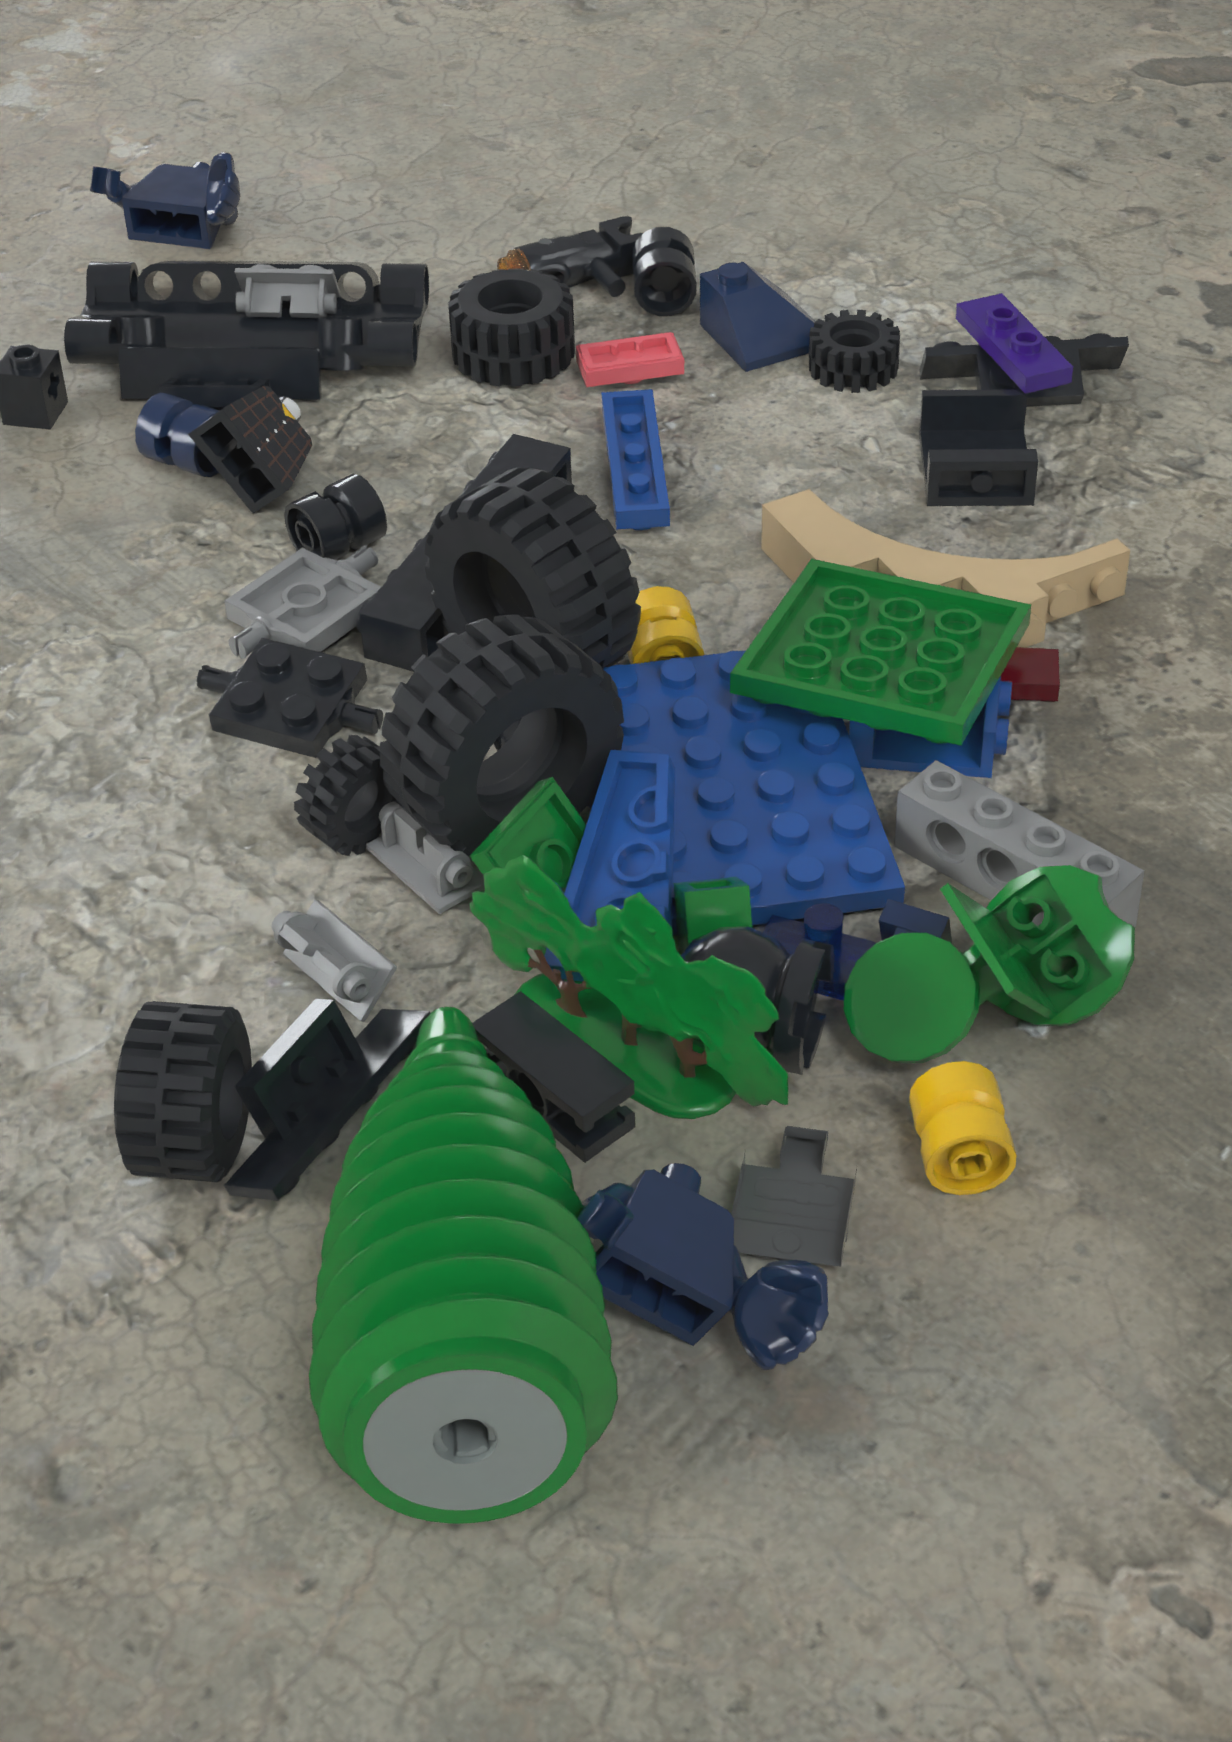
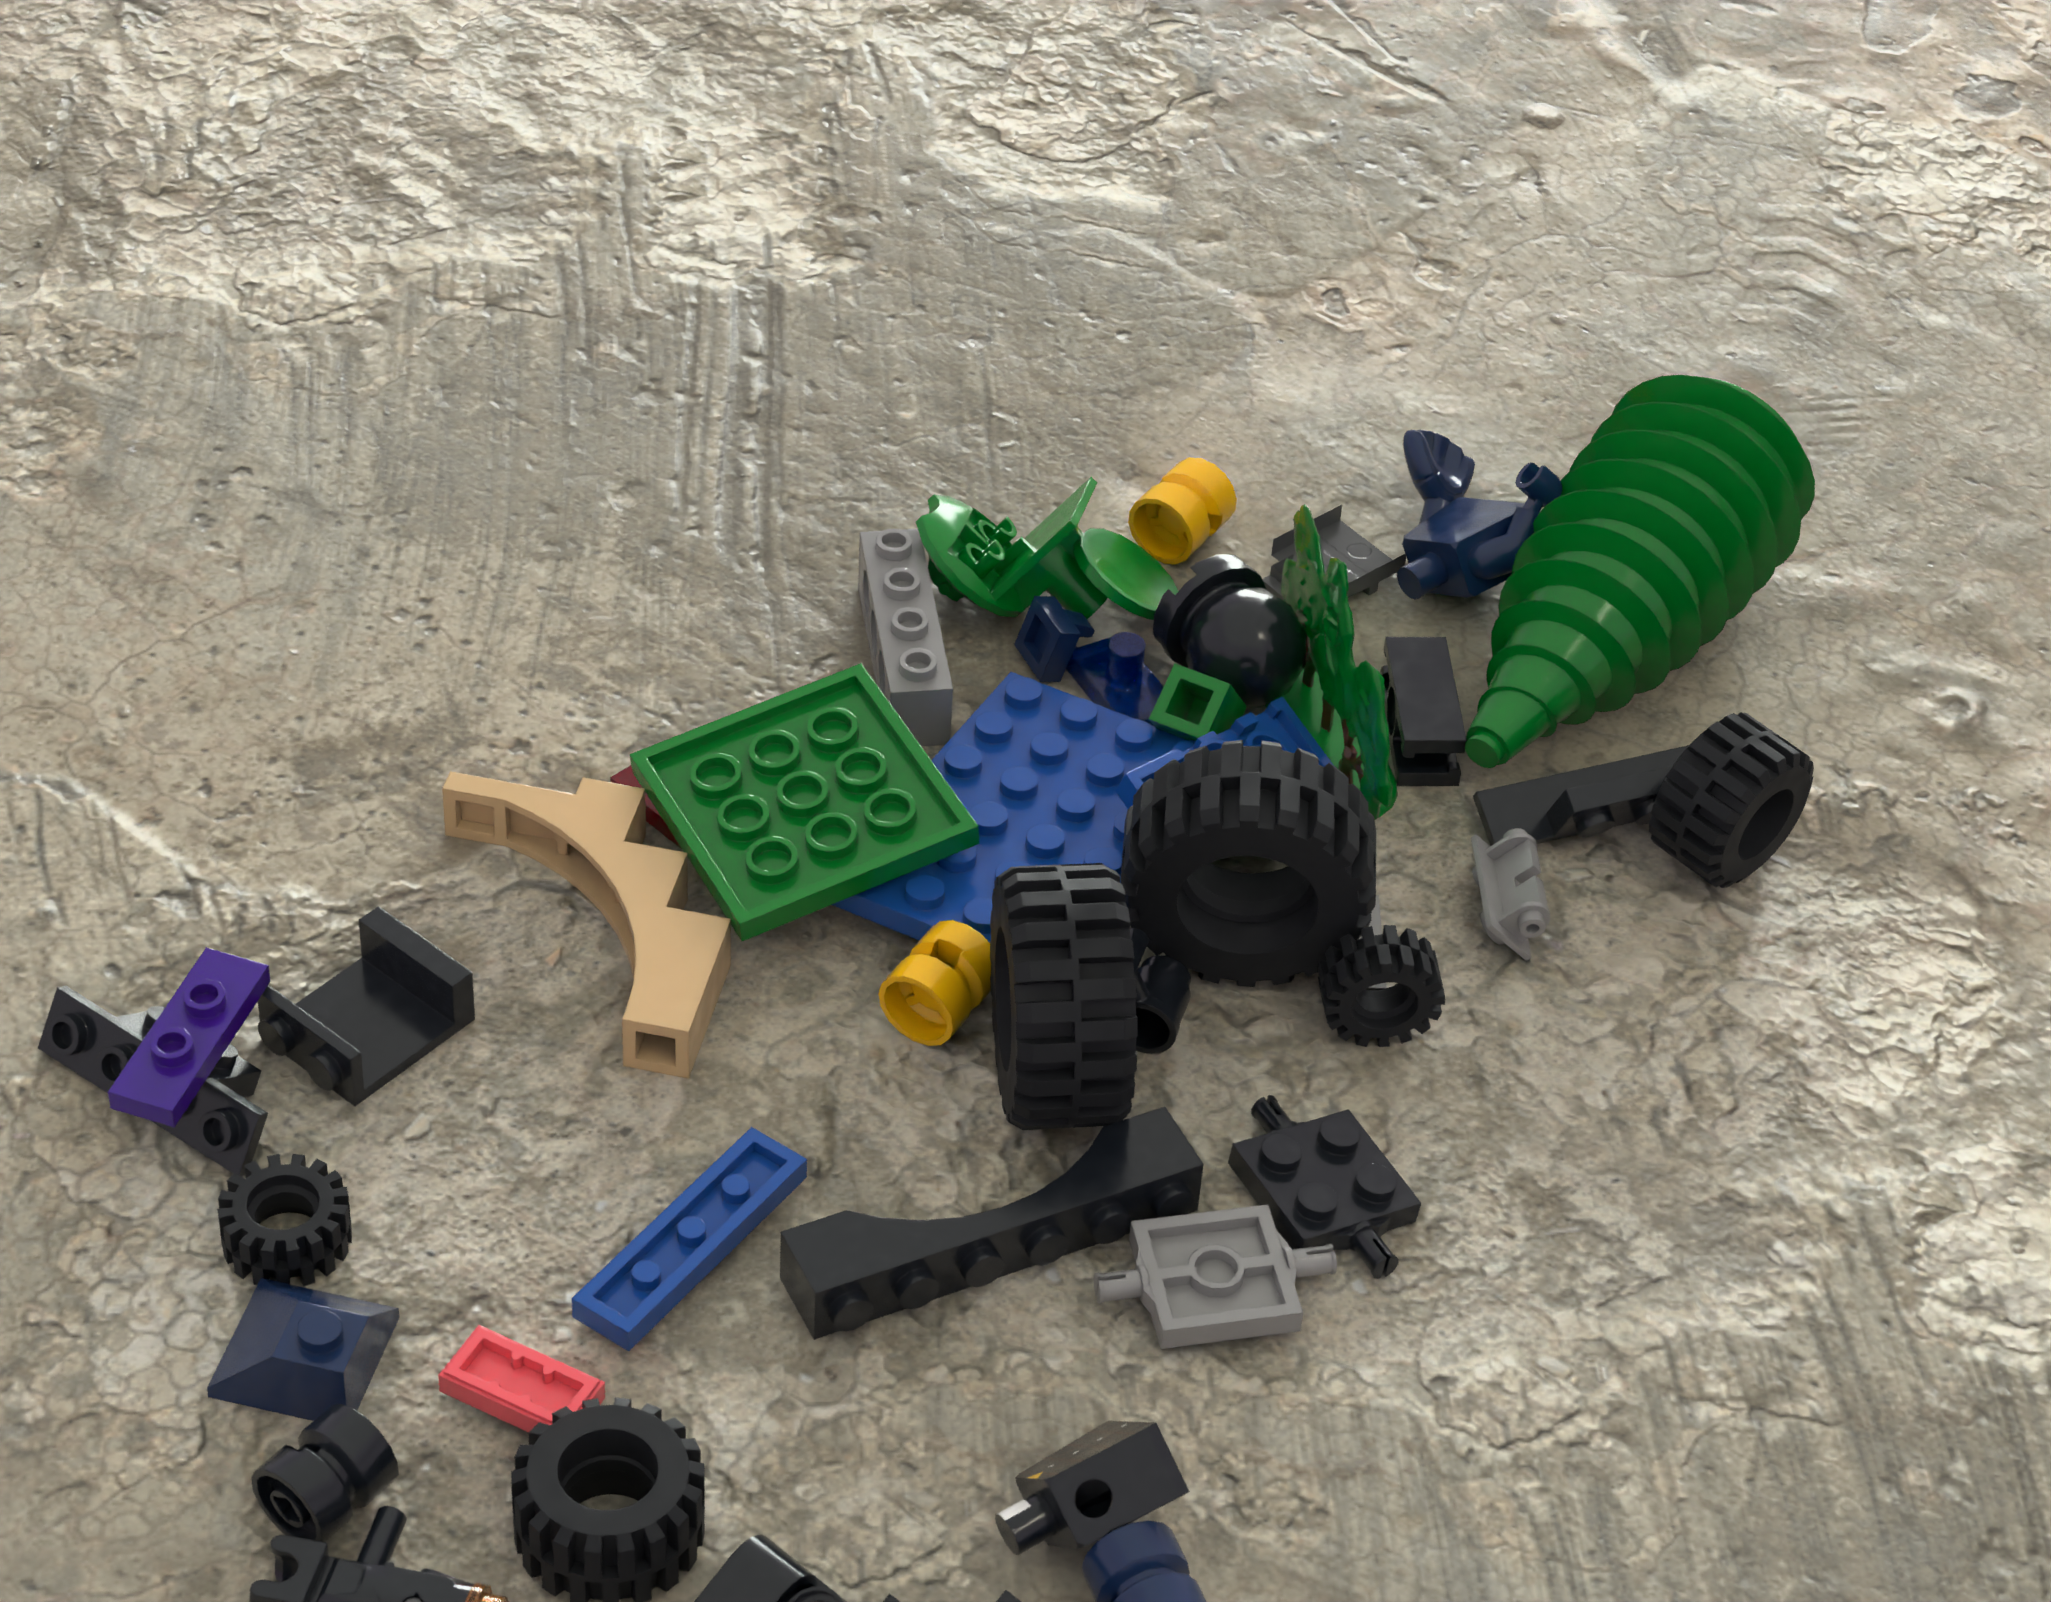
camera: 145 degrees left, 0 degrees up
black wheel [284,474,387,560] -> none

